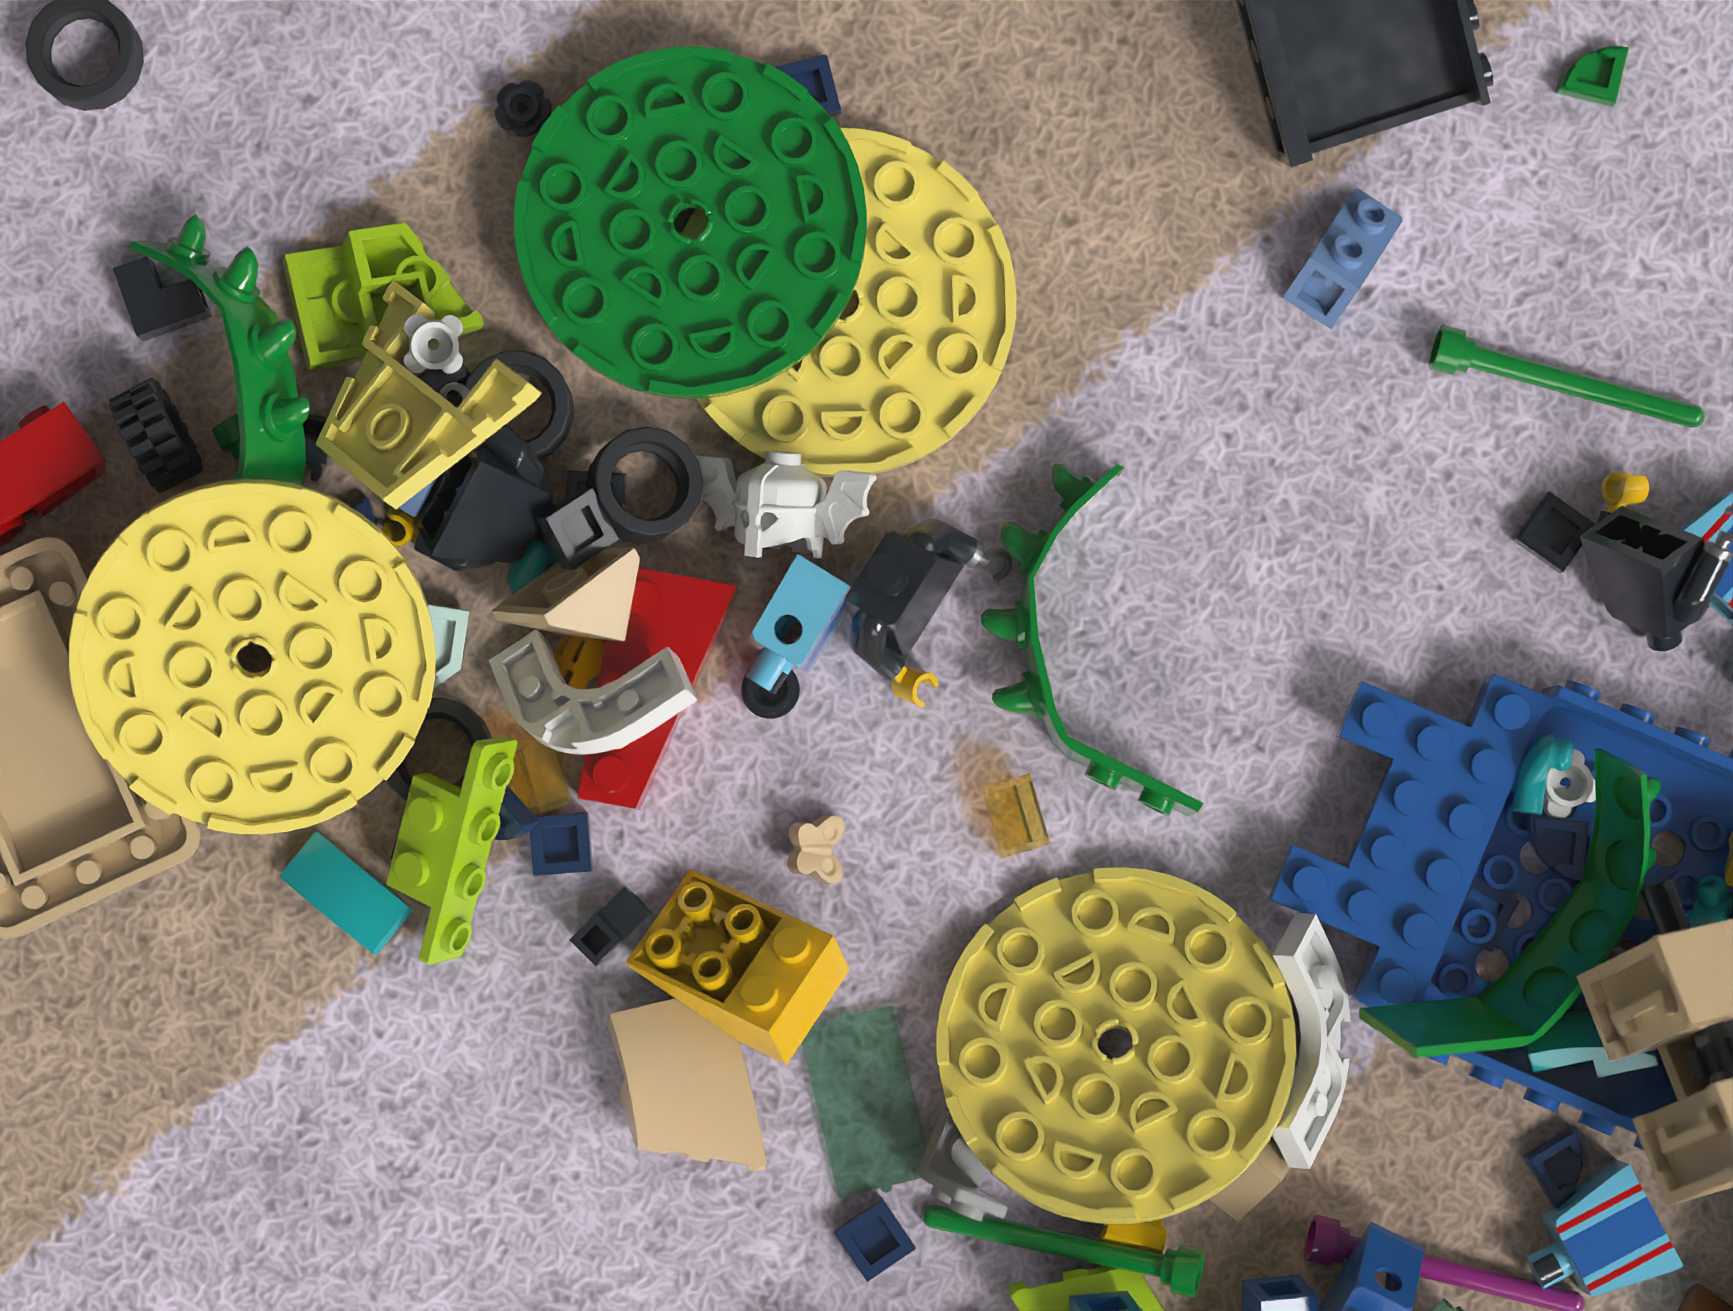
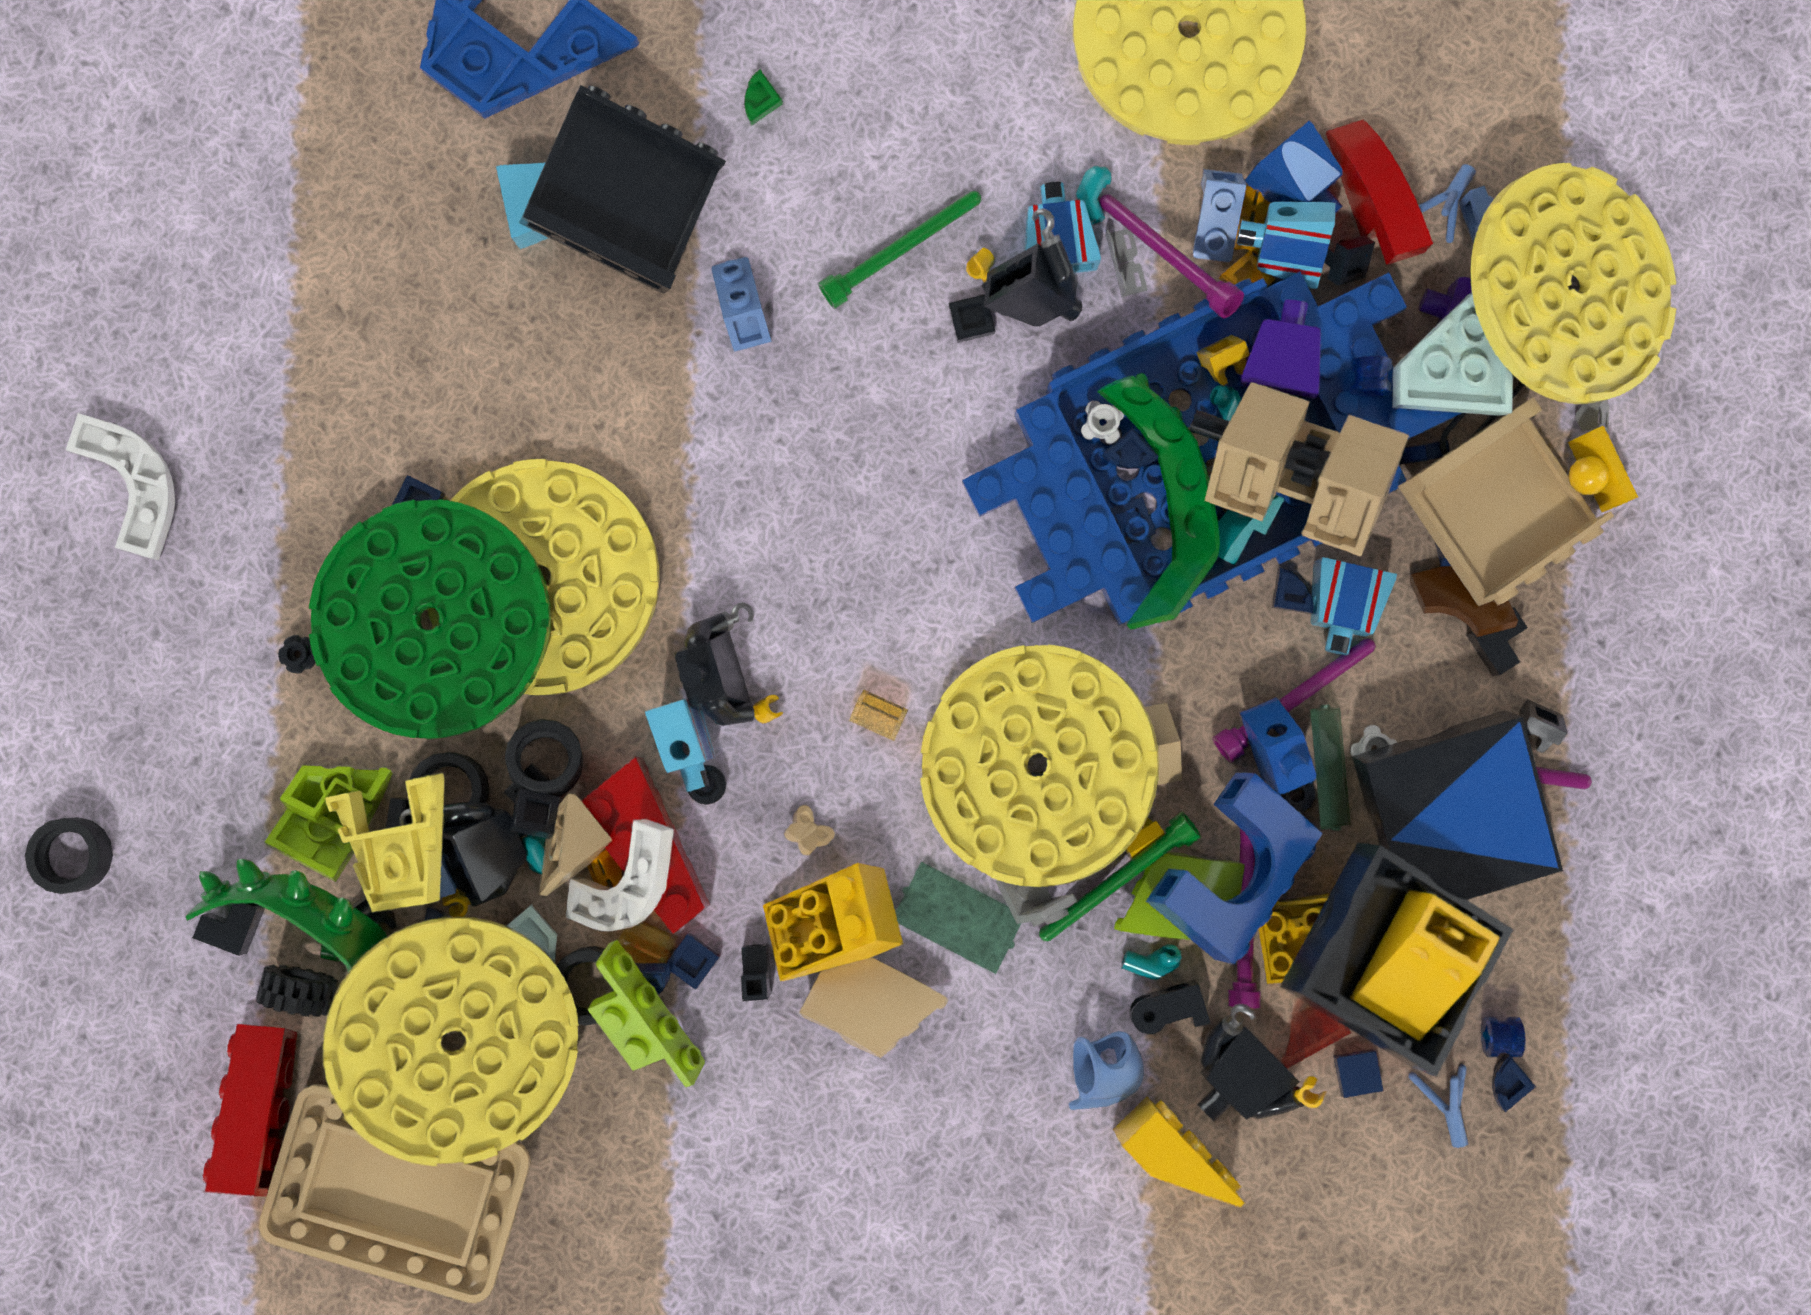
camera: 40 degrees left, 0 degrees up
teal slope [279,831,414,955] -> none
white plate [404,314,463,374] -> none
white helmet [695,451,877,558] -> none
dark blue tile [834,1197,916,1282] -> none
green piece [981,464,1204,816] -> none
white plate [1272,913,1351,1169] -> none
teal arm [1512,734,1574,815] -> none

